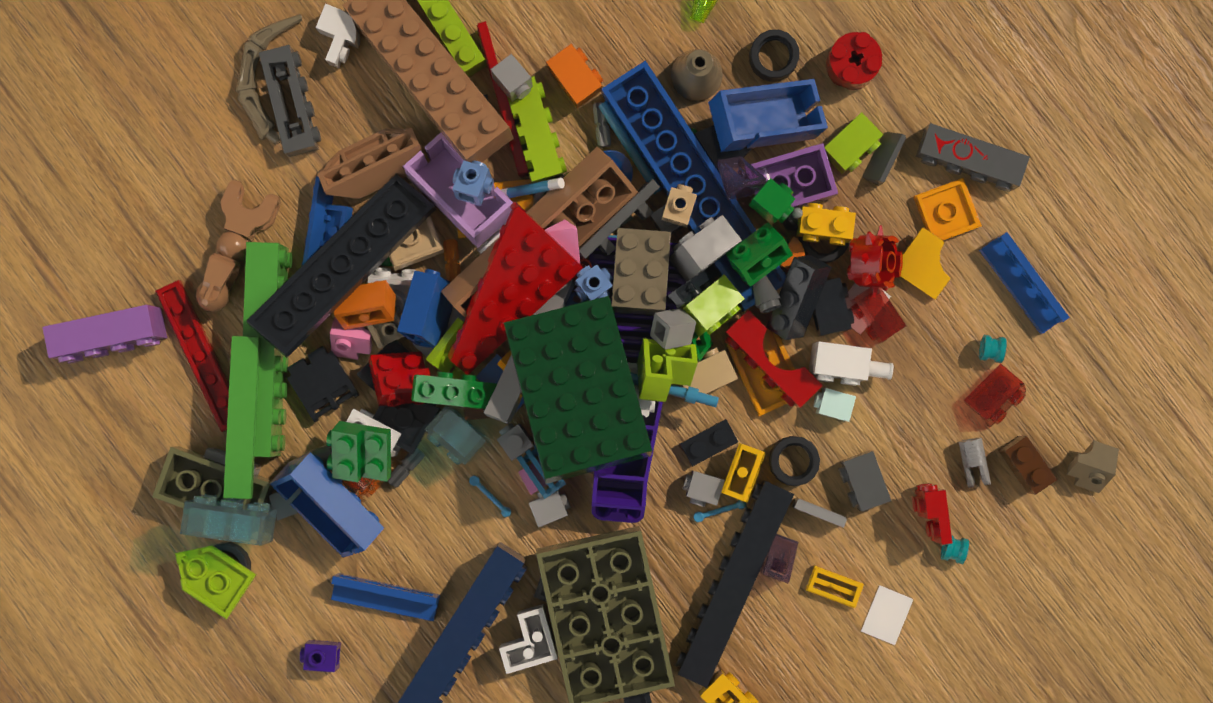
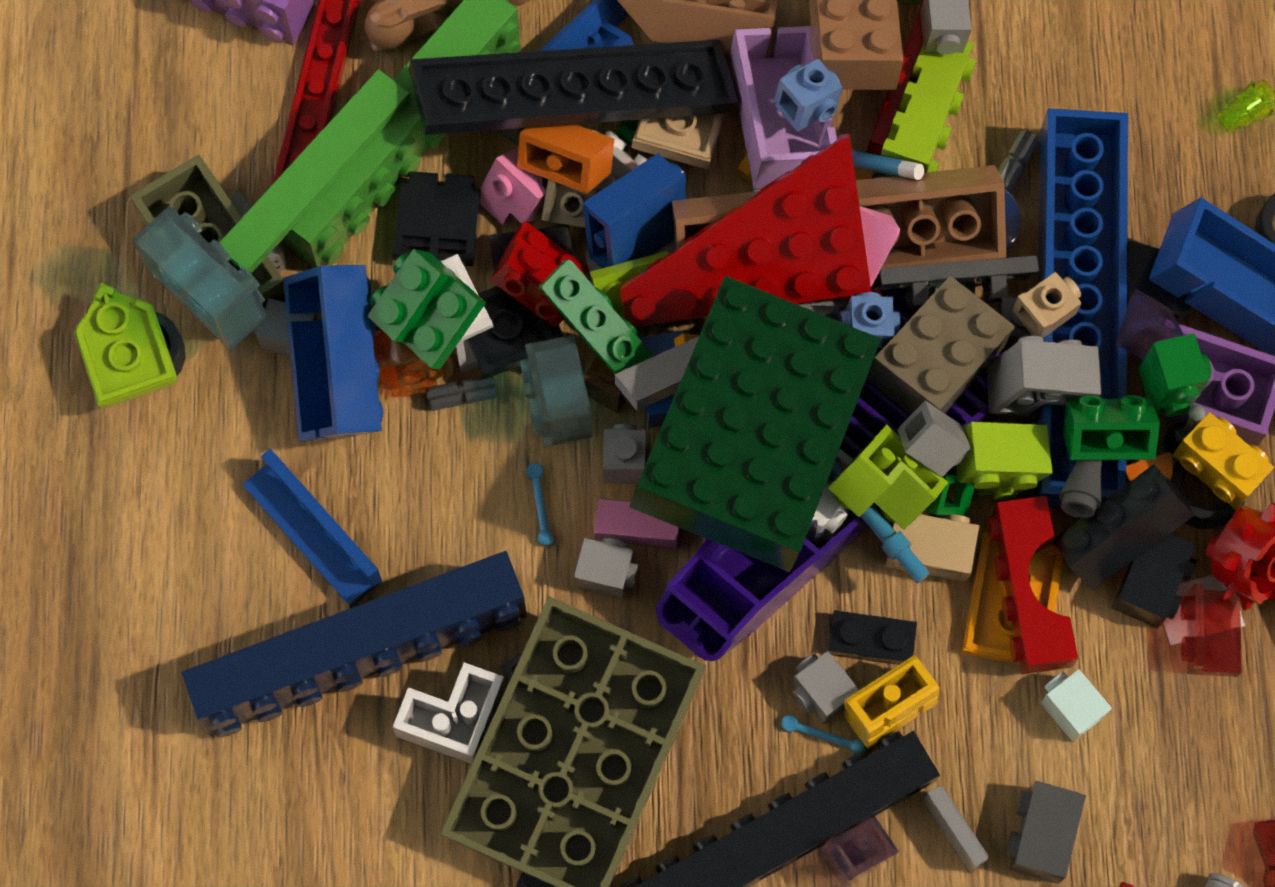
camera: 30 degrees right, 15 degrees down
dark purple brick [300,640,341,672] -> none
orange piece [443,239,460,282] -> none
dark azure tile [517,445,566,499] -> none
orange brick [546,44,603,109] -> none
dark azure bar [598,101,662,194] -> none
black hinge [668,265,719,309] -> none
dark tan cone [671,49,723,101] -> none
black tyre [769,436,820,486] -> none
white brick [809,342,894,386] -> none

